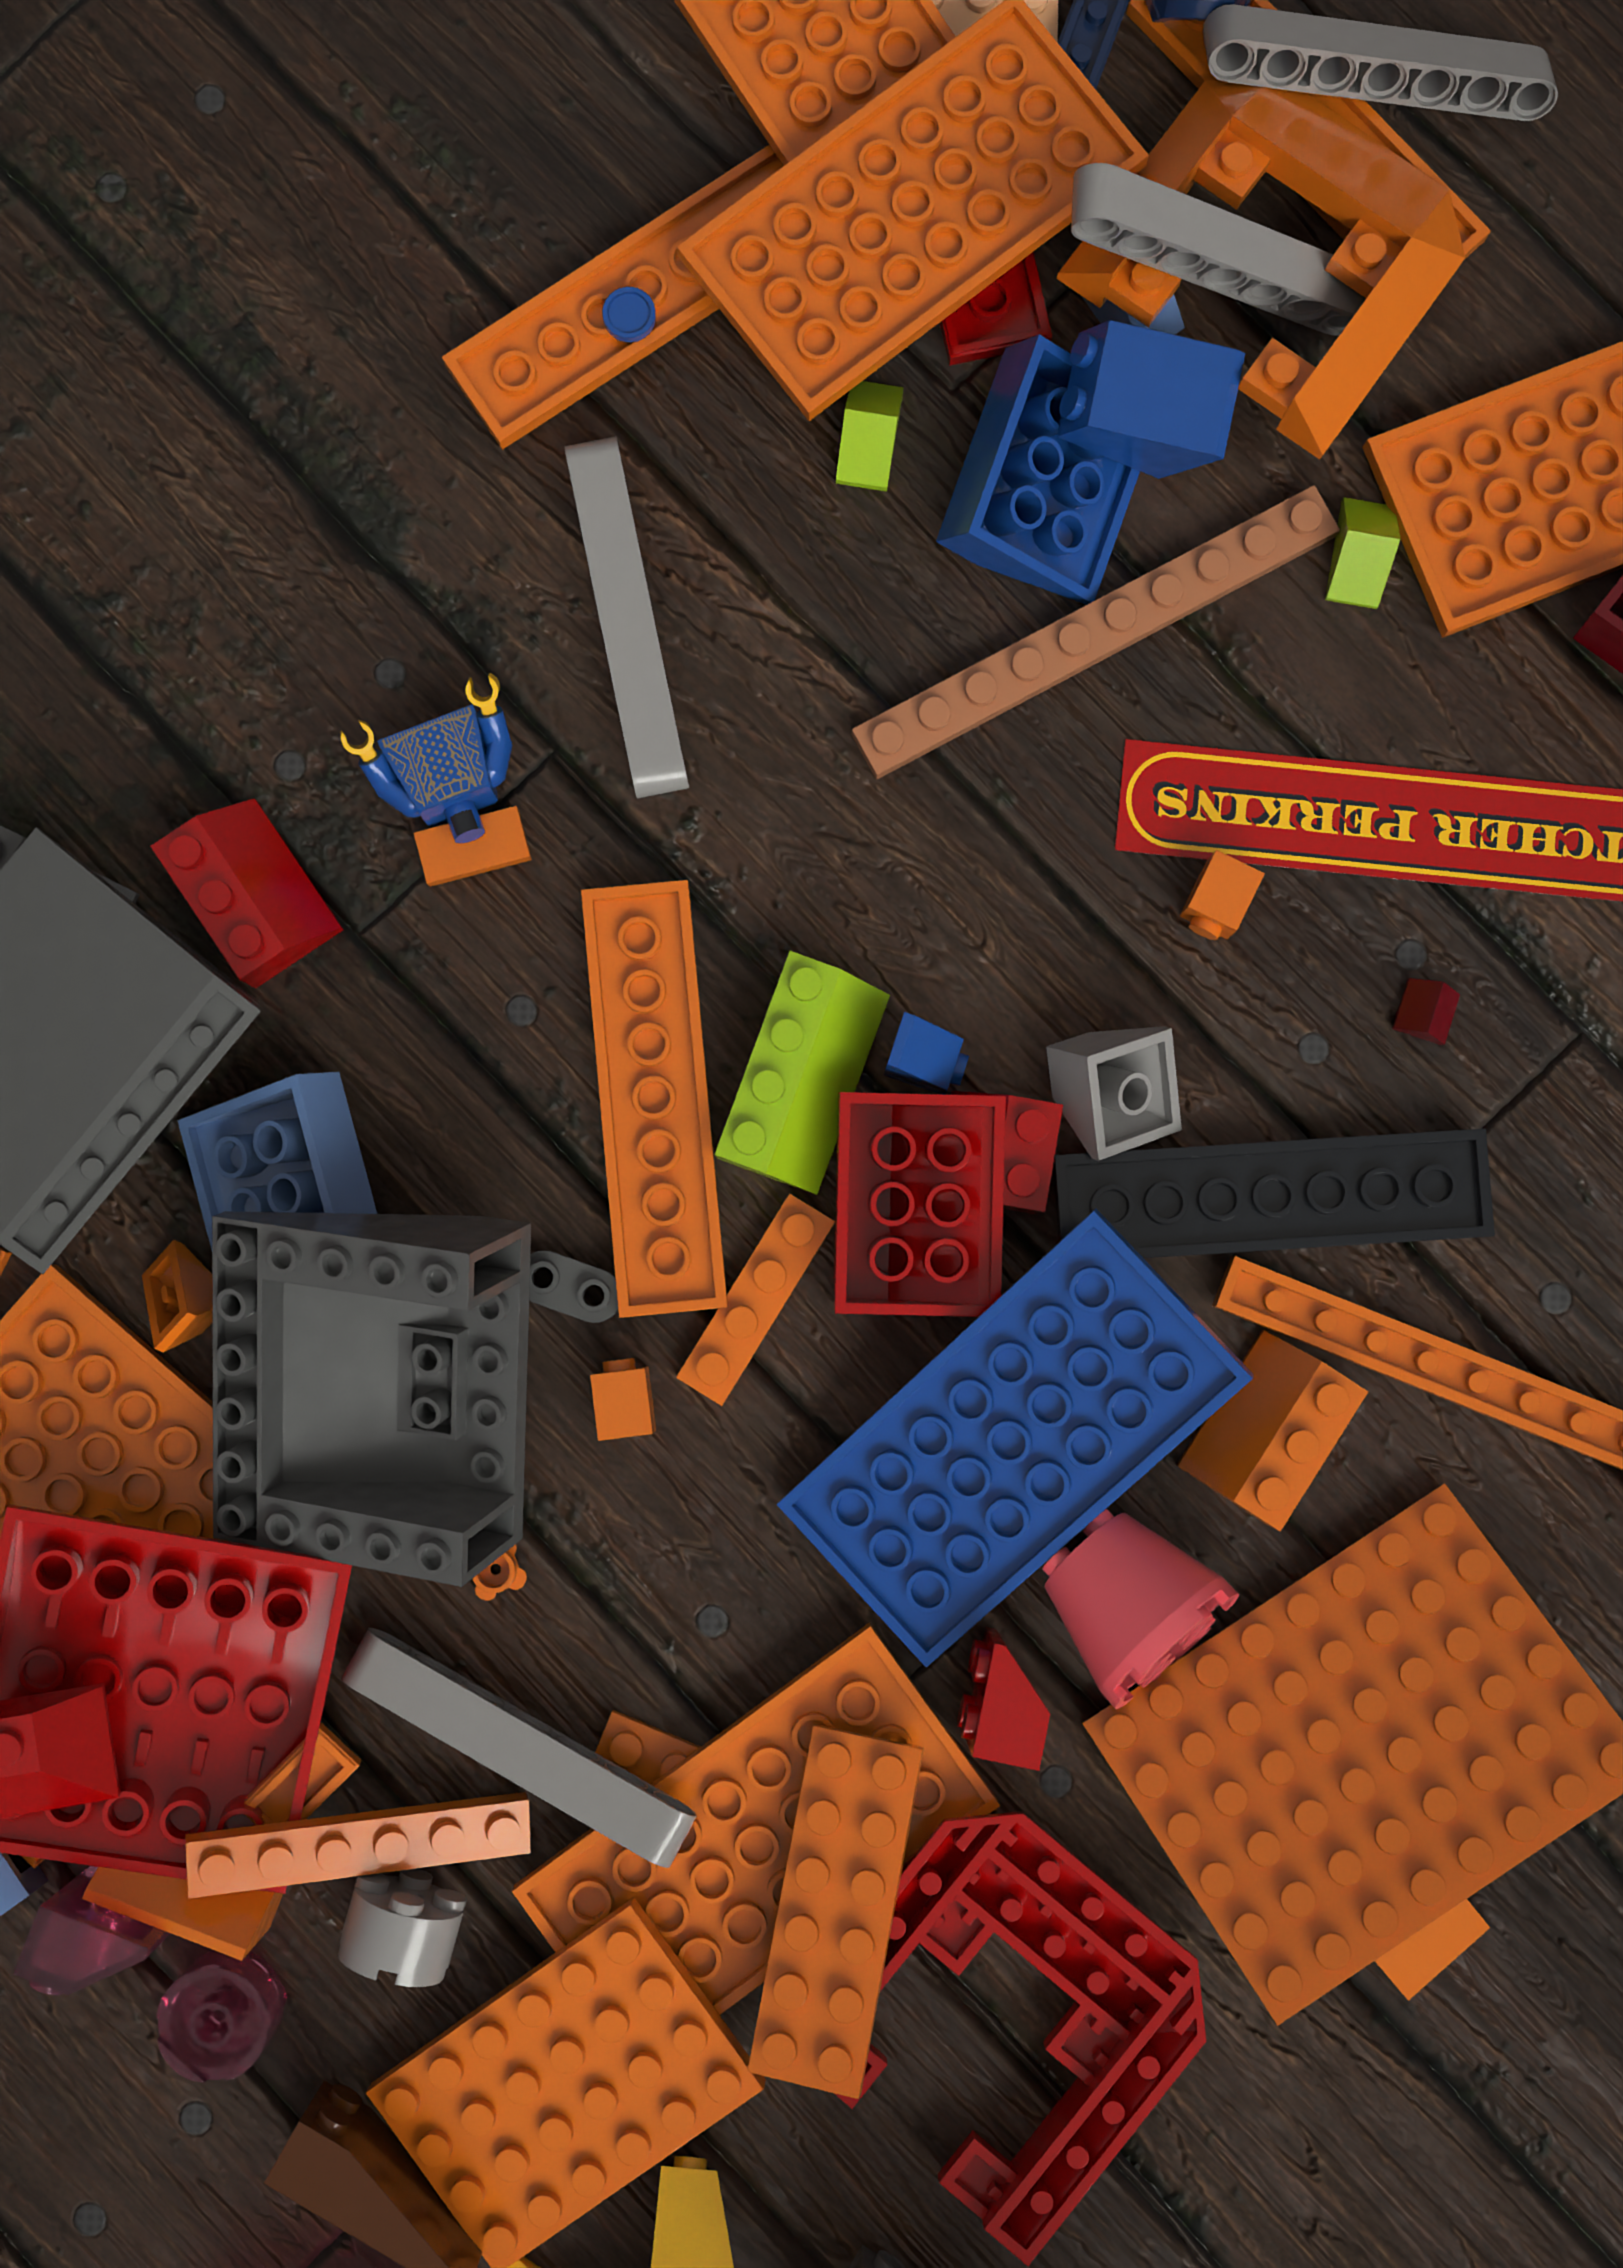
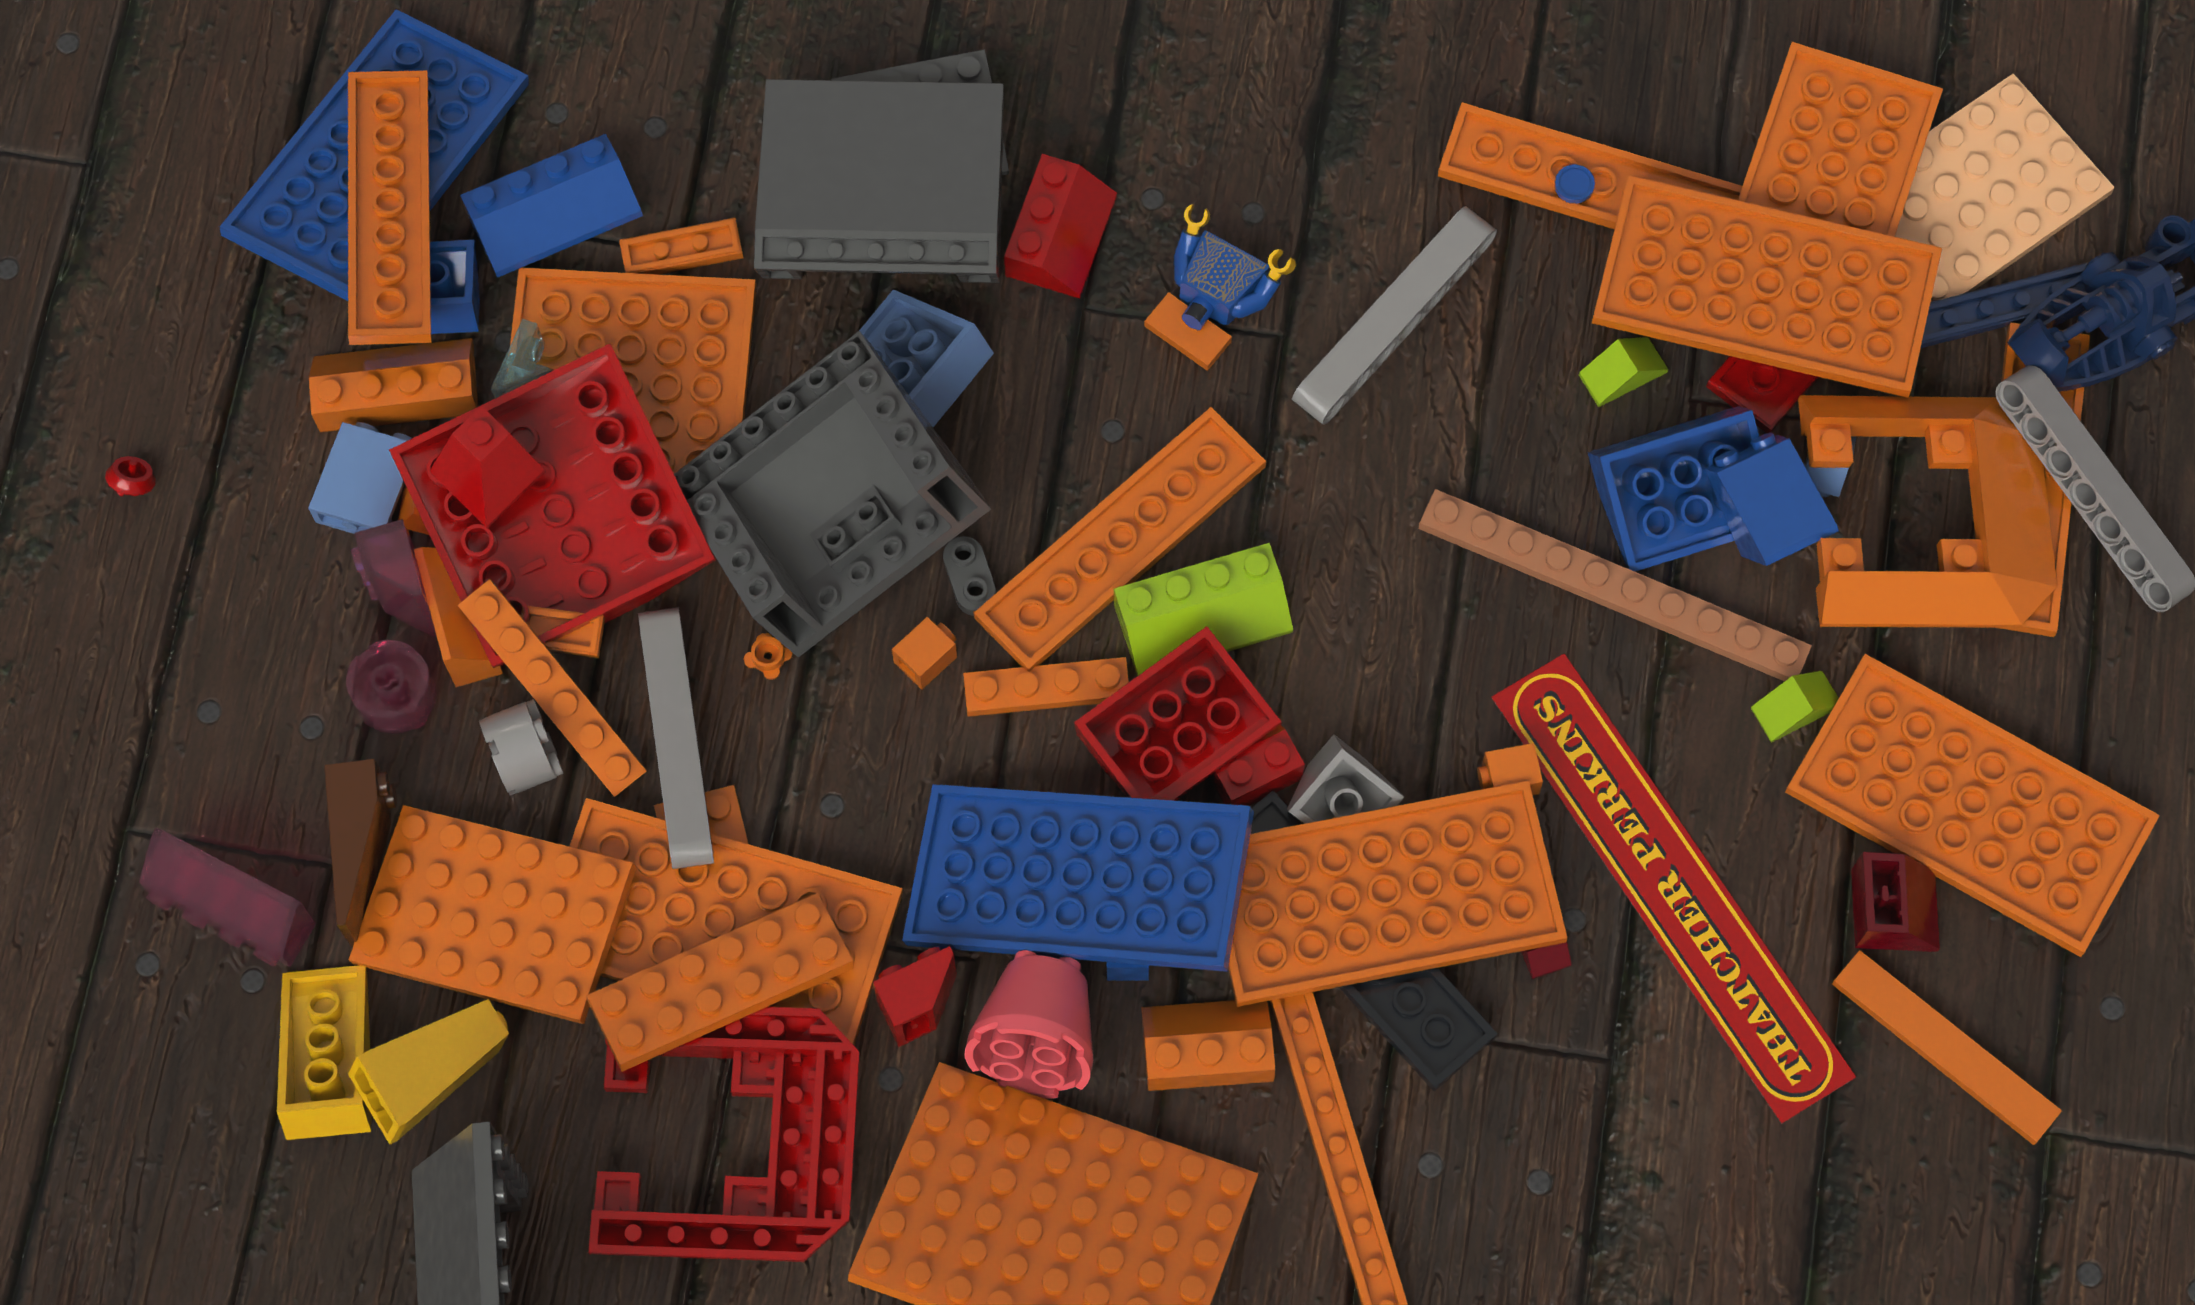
camera: 55 degrees right, 15 degrees down
orange slope [142,1240,213,1352] -> none
blue slope [883,1012,969,1095] -> none
light grey beam [1071,163,1366,336] -> none
none -> orange plate [1228,780,1568,1007]

